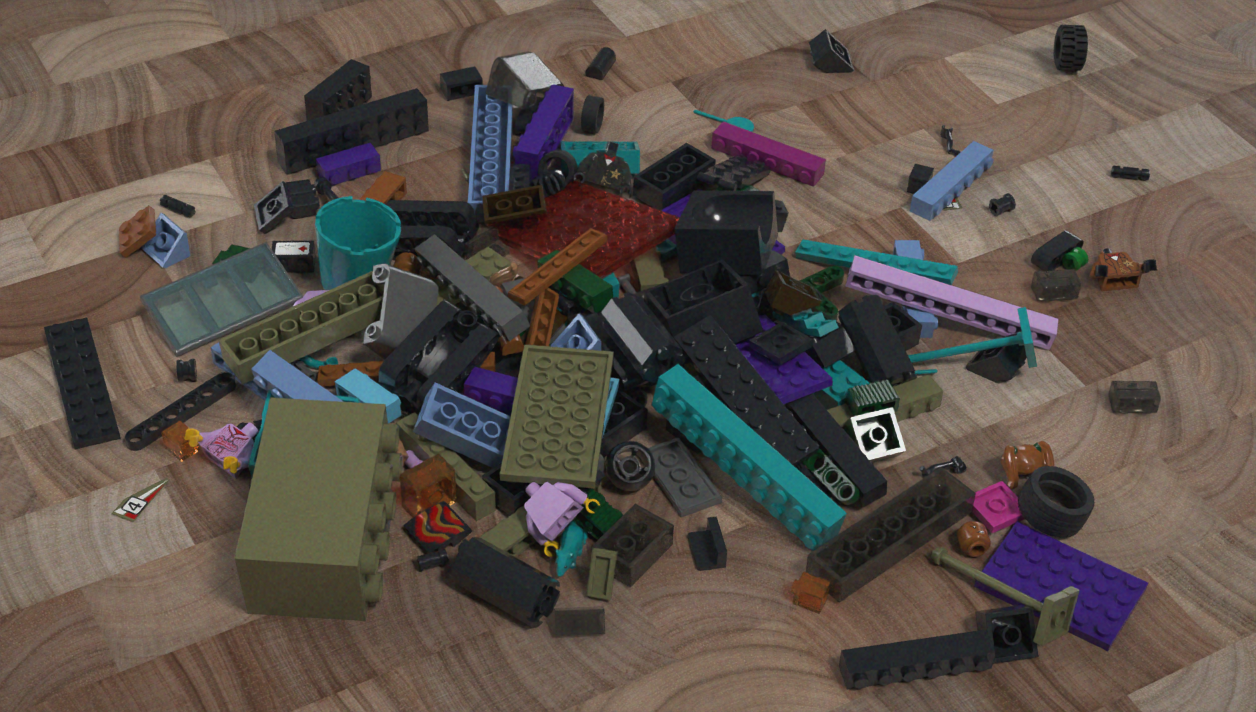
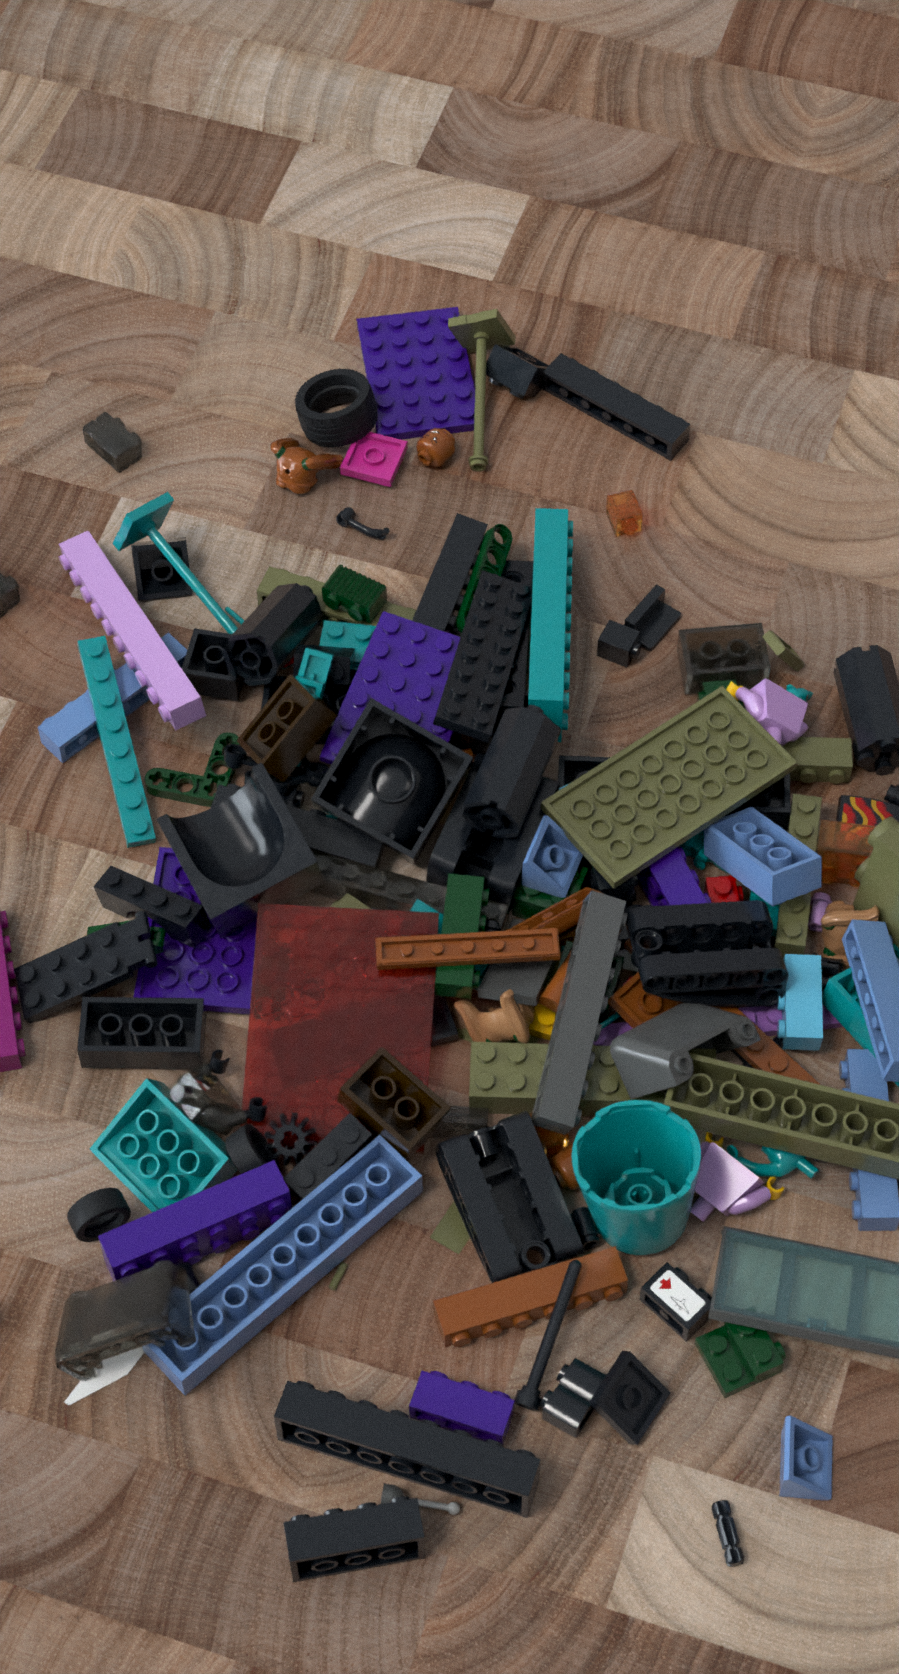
camera: 130 degrees left, 15 degrees up
dark orange plate [119,205,156,258] -> none
black brick [440,66,483,101] -> none
clear smoke panel [554,606,605,636] -> none
black wheel [605,441,655,491] -> none
dark grey tile [638,438,723,518] -> none
black plate [749,322,813,365] -> none
clear smoke brick [805,467,976,603] -> none
brick [843,407,906,463] -> none
none -> black brick [597,619,642,668]

